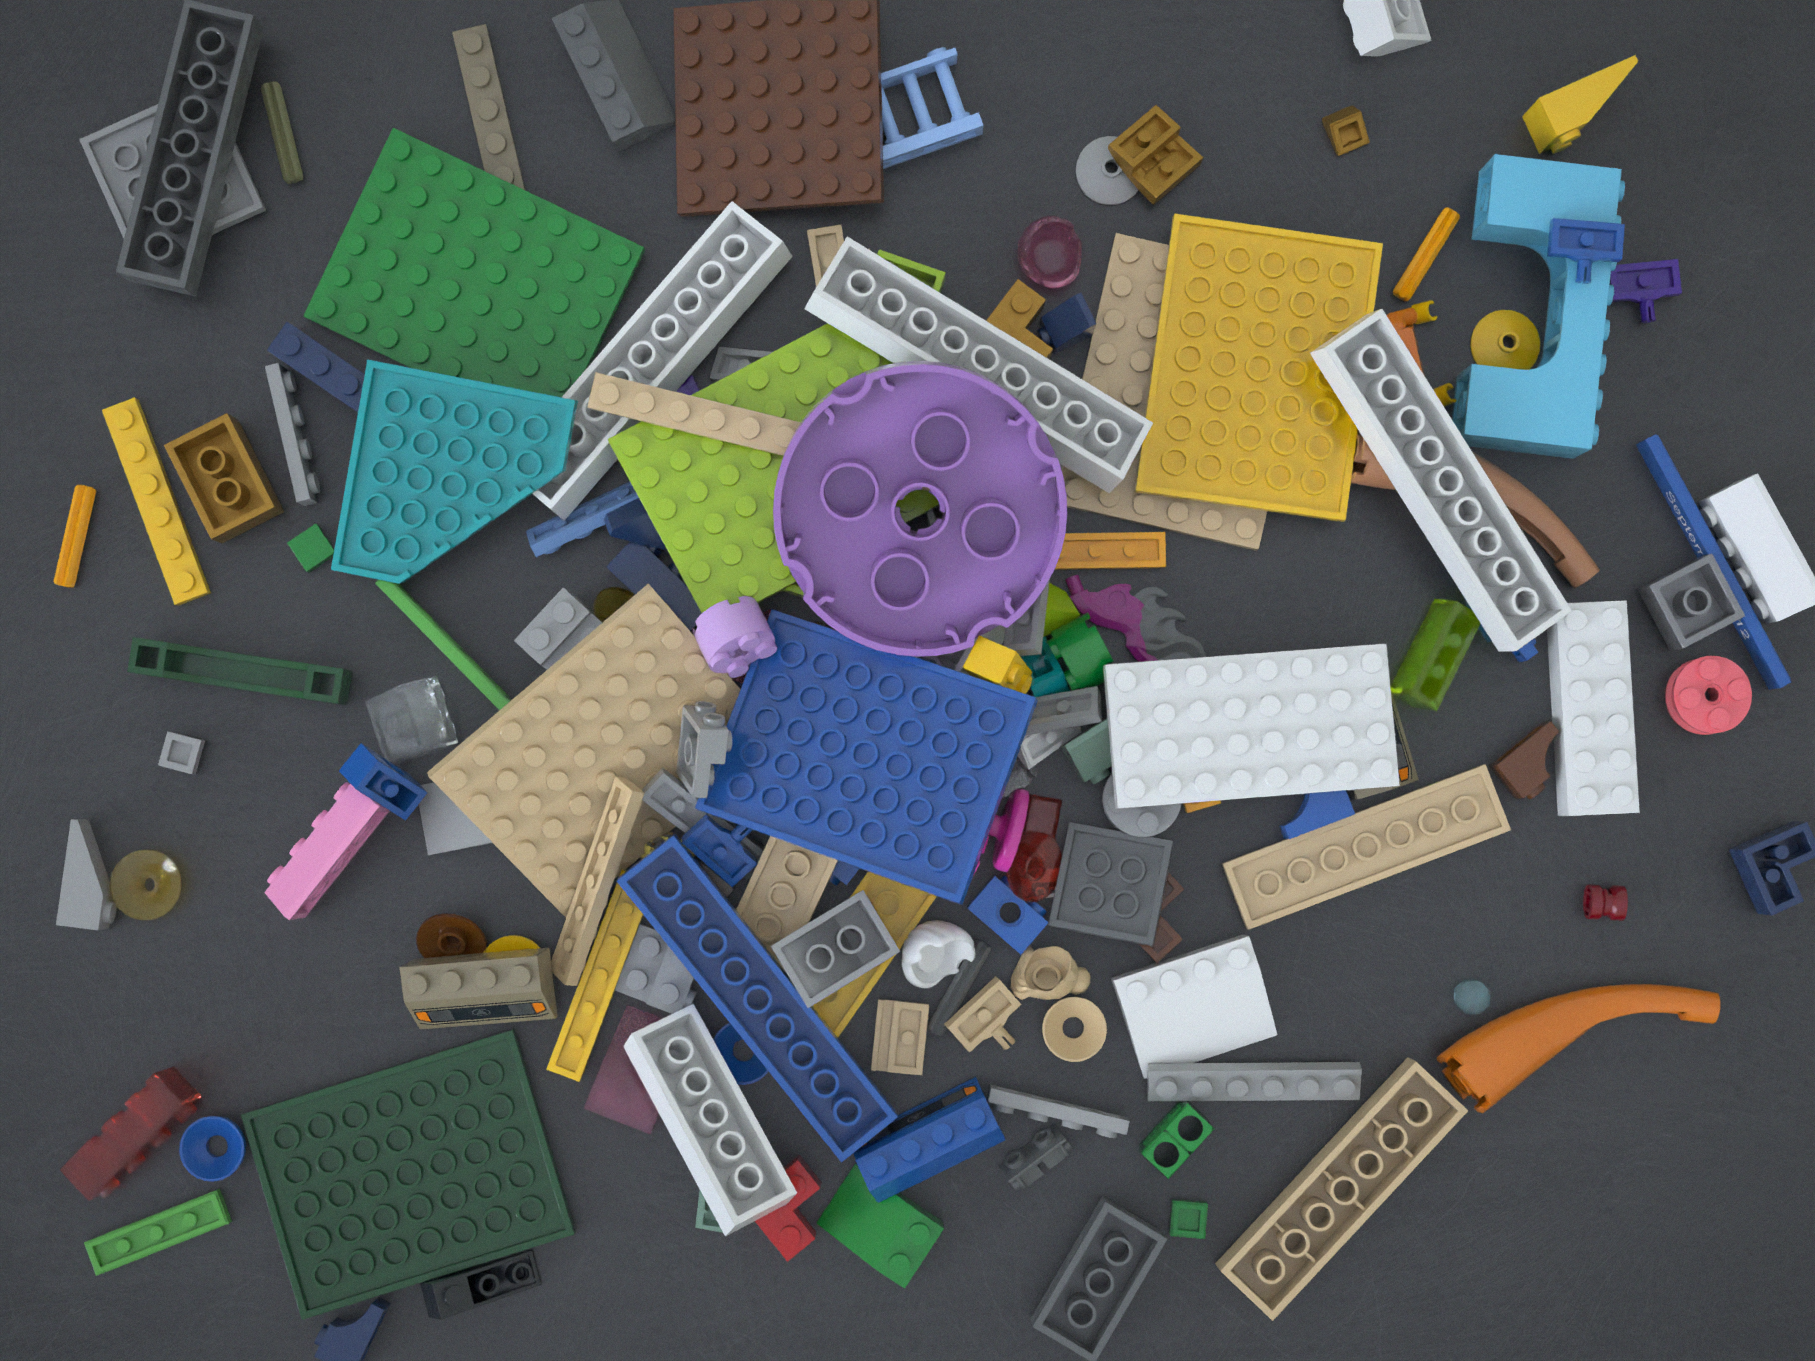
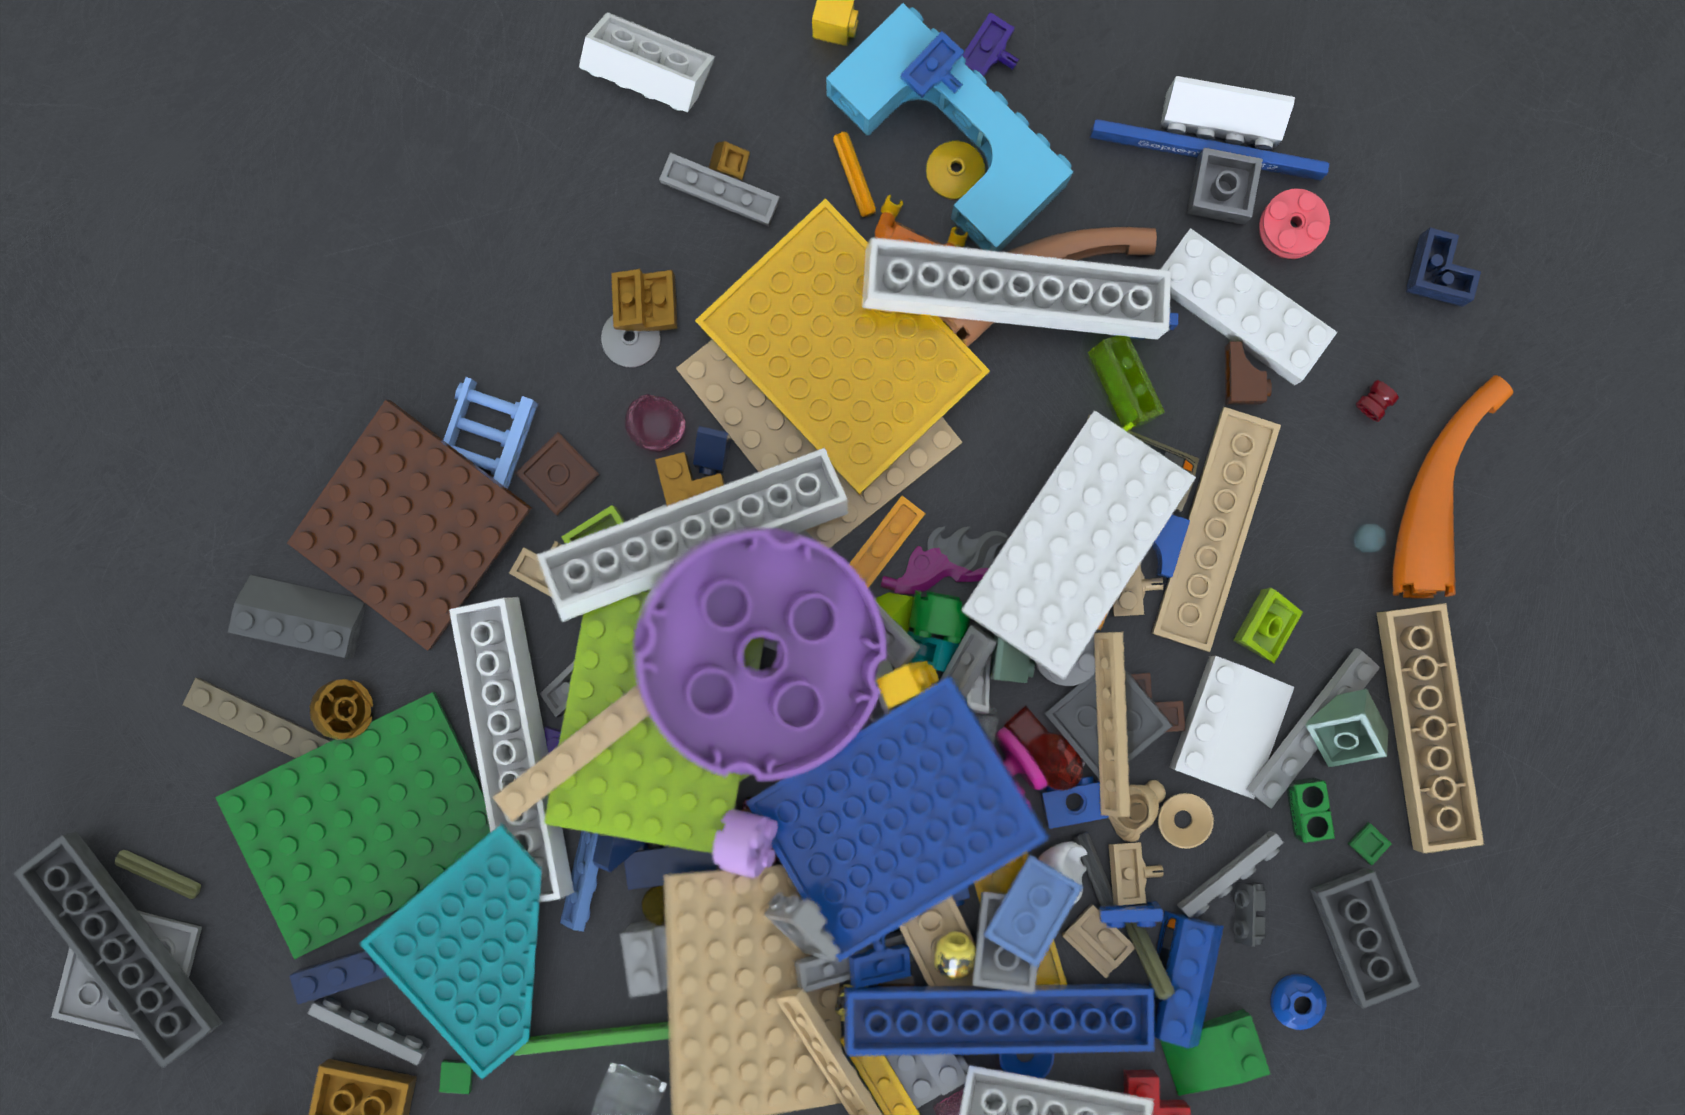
camera: 45 degrees left, 0 degrees up
none -> pearl gold cylinder [310,679,373,740]
none -> reddish brown tile [516,432,600,516]
none -> light grey plate [659,153,780,226]
none -> light yellow head [934,932,976,980]
none -> medium blue tile [983,855,1083,968]
none -> tan plate [1094,632,1130,817]
none -> blue wing [1099,901,1163,928]
none -> tan plate [1113,562,1163,617]
none -> olive axle [1125,922,1174,1000]
none -> lime slope [1233,588,1303,663]
none -> blue piece [1270,974,1326,1030]
none -> sand green slope [1306,689,1389,767]

